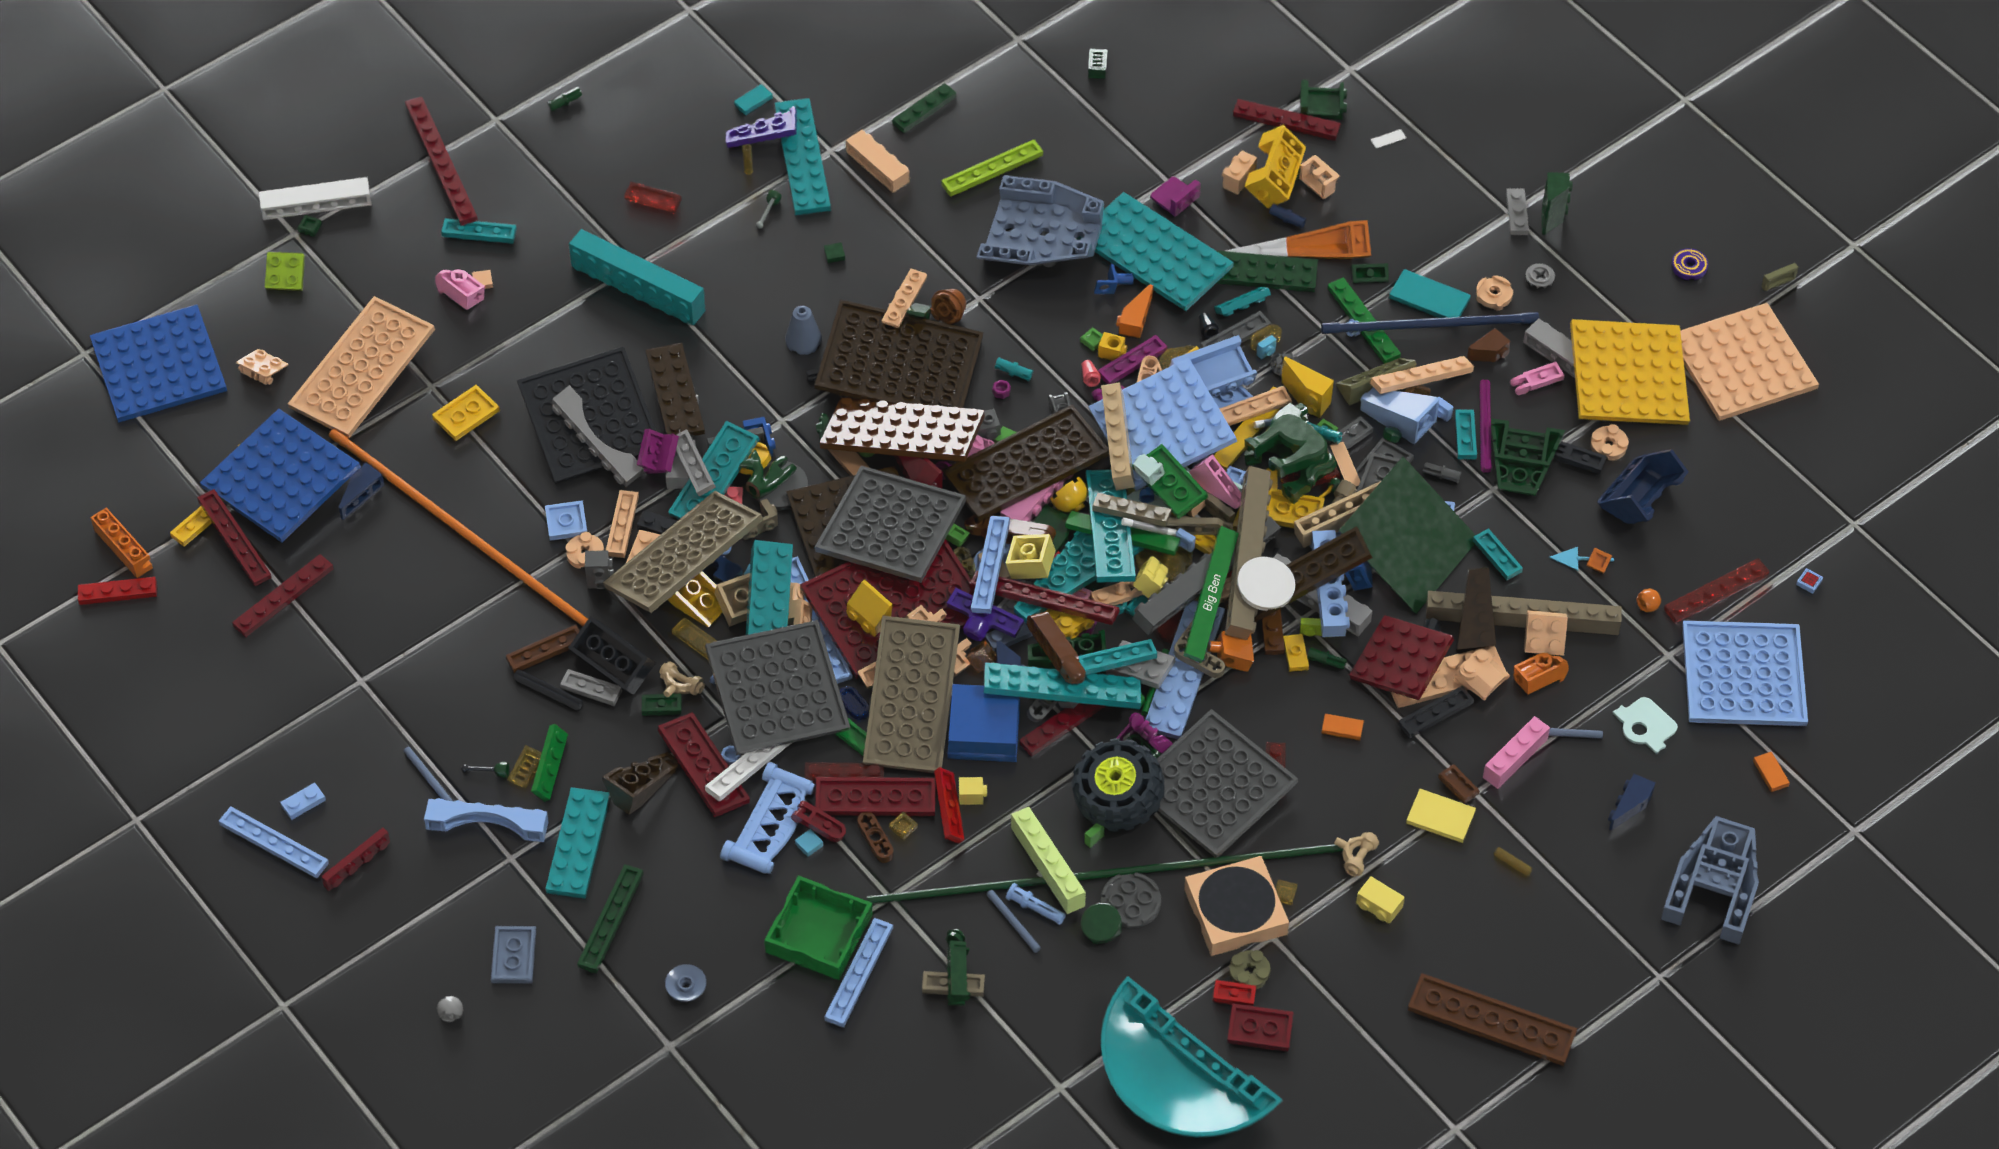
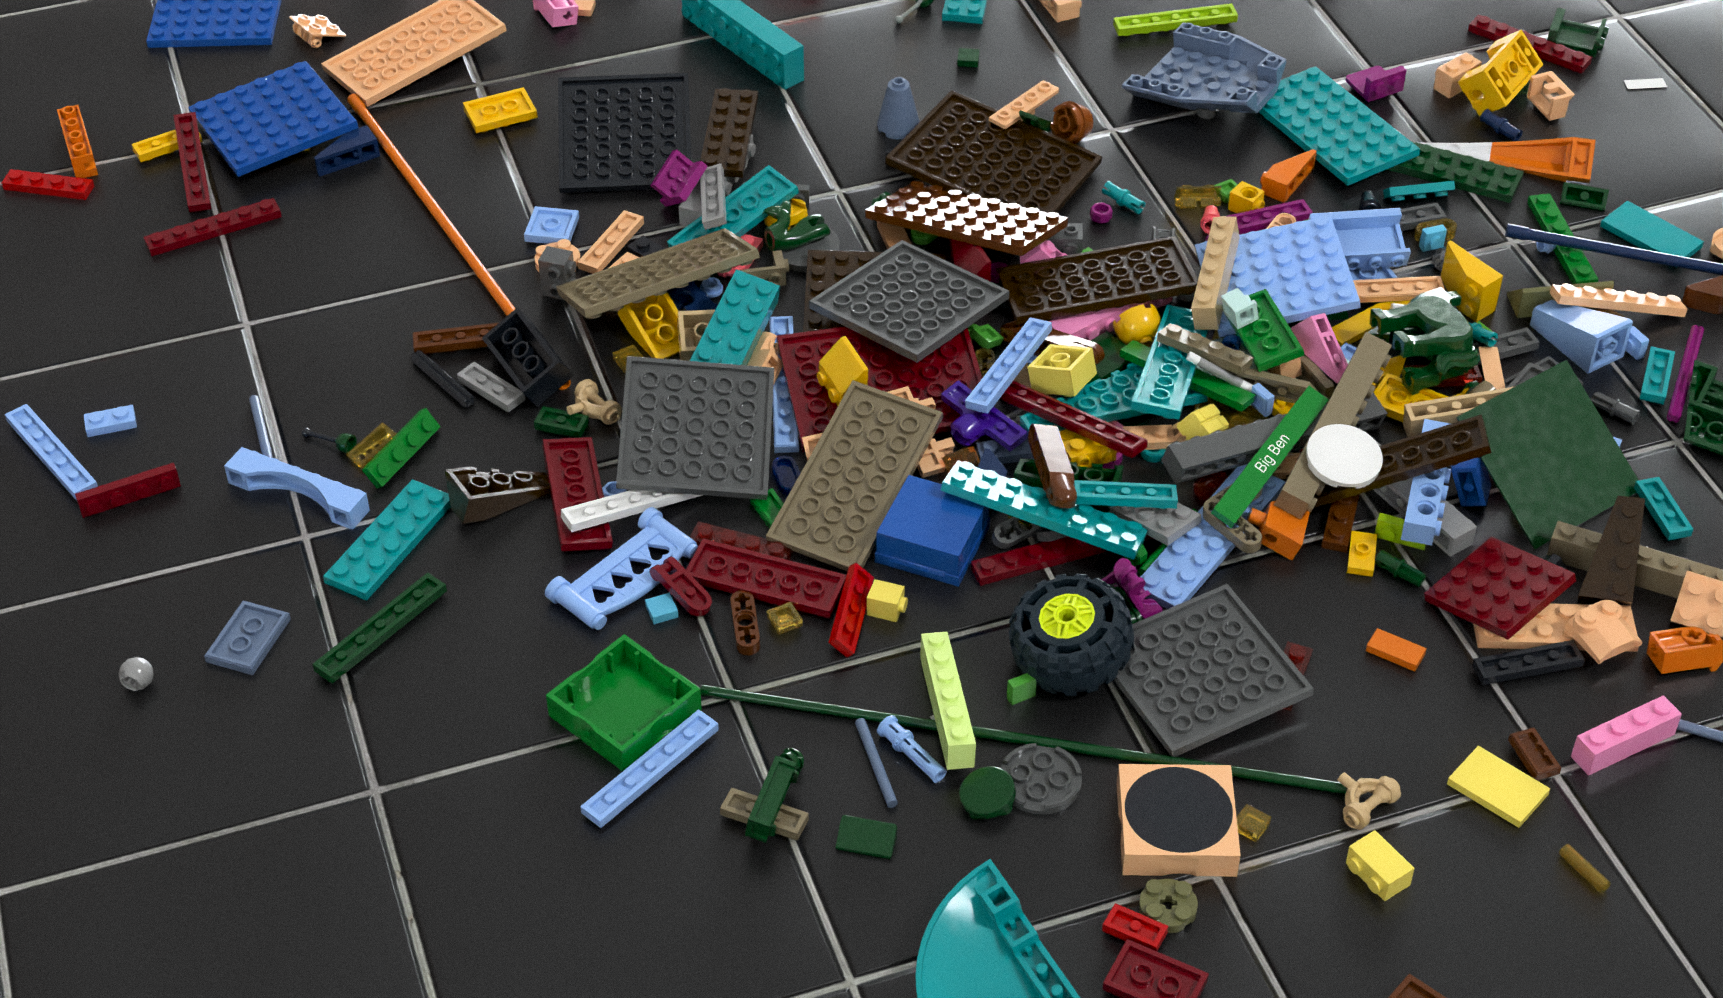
camera: 20 degrees right, 10 degrees down
light grey arch [552,385,644,487] -> none
sand blue dish [665,964,706,1002] -> none
blue bracket [743,417,776,457] -> none
blue bracket [1094,264,1133,294] -> none
dark green tile [1382,426,1402,443] -> none
none -> dark green slope [836,815,897,859]
none -> clear yellow hinge [1174,184,1221,209]

